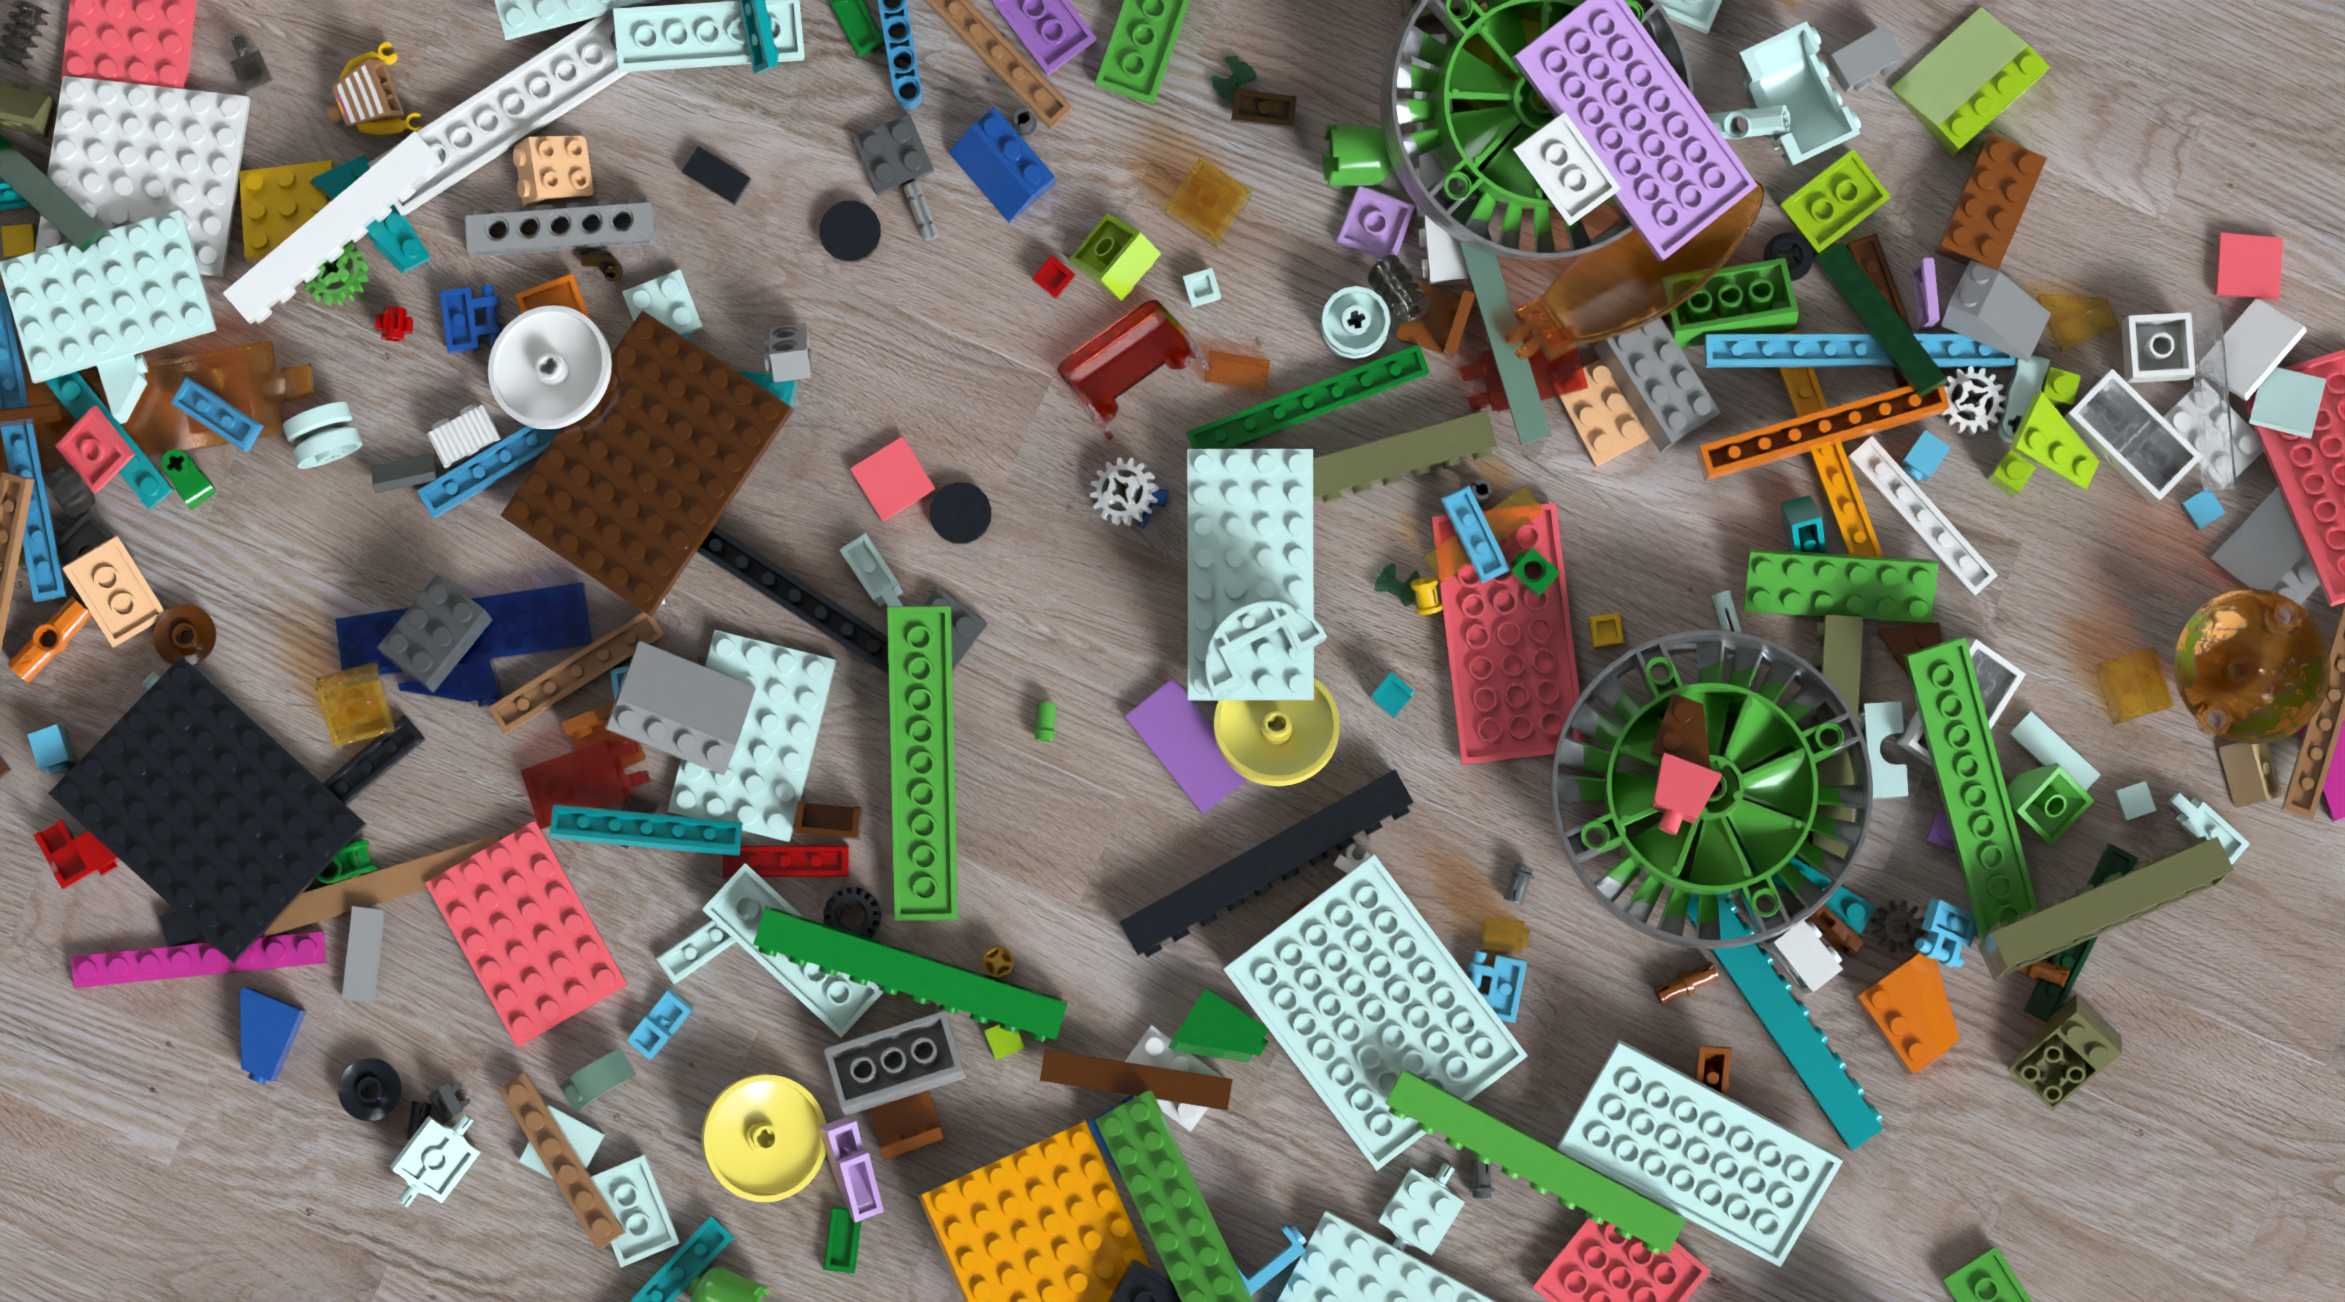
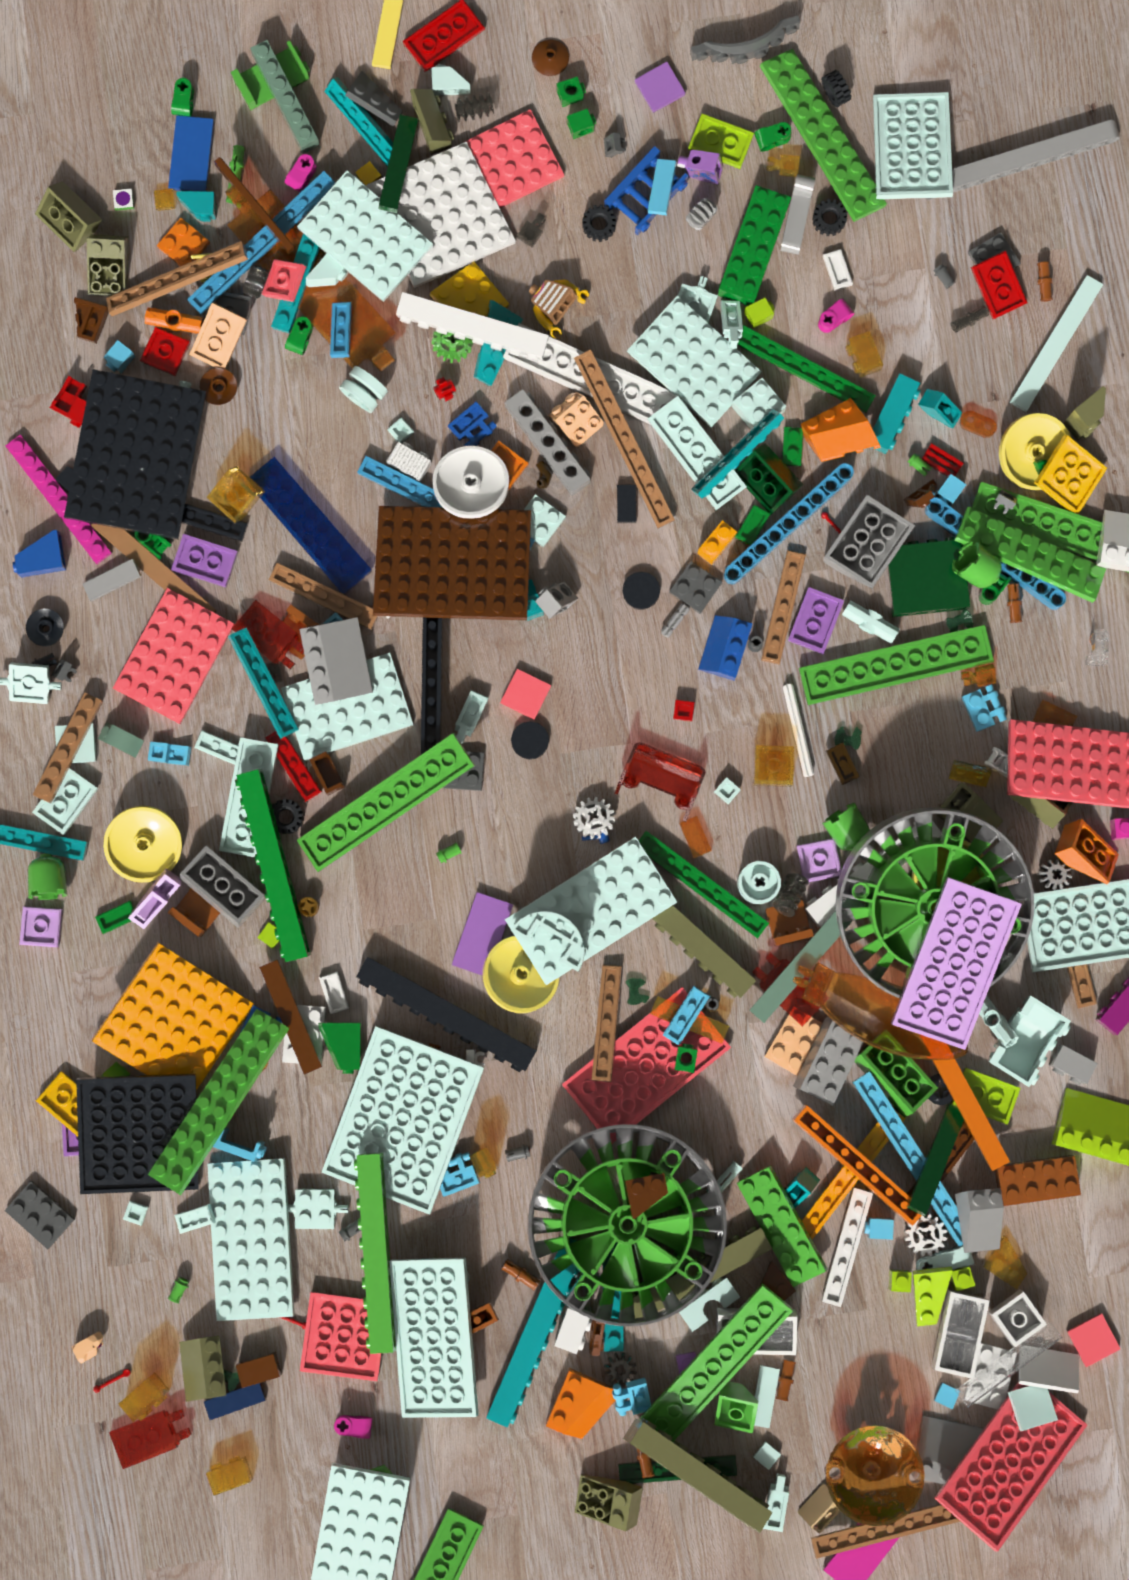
camera: 60 degrees right, 0 degrees up
dark grey tile [372,453,436,493] -> none
dark grey brick [377,574,492,693] -> none
clear blue slope [398,657,503,708] -> none
lime slope [1068,213,1161,301] -> none
teal panel [1370,671,1415,719] -> none
yellow bush [1410,577,1443,615] -> none
white plate [1513,110,1621,226] -> none
yellow tile [1588,612,1625,649] -> none
coral torso [1652,753,1722,835] -> none
lavender tile [1912,258,1940,331] -> none
clear yellow slope [2094,647,2174,725] -> none
none -> red tile [140,327,190,376]
none -> medium lavender plate [171,534,238,588]
none -> white tile [319,972,349,1014]
none -> light aqua tile [387,417,414,443]
none -> medium nougat plate [574,349,675,529]
none -> medium nougat tile [592,965,622,1082]
none -> light orange brick [697,520,737,565]
none -> dark orange pin [776,1359,796,1401]
none -> white axle [783,684,814,777]
none -> orange tile [919,1034,1010,1171]

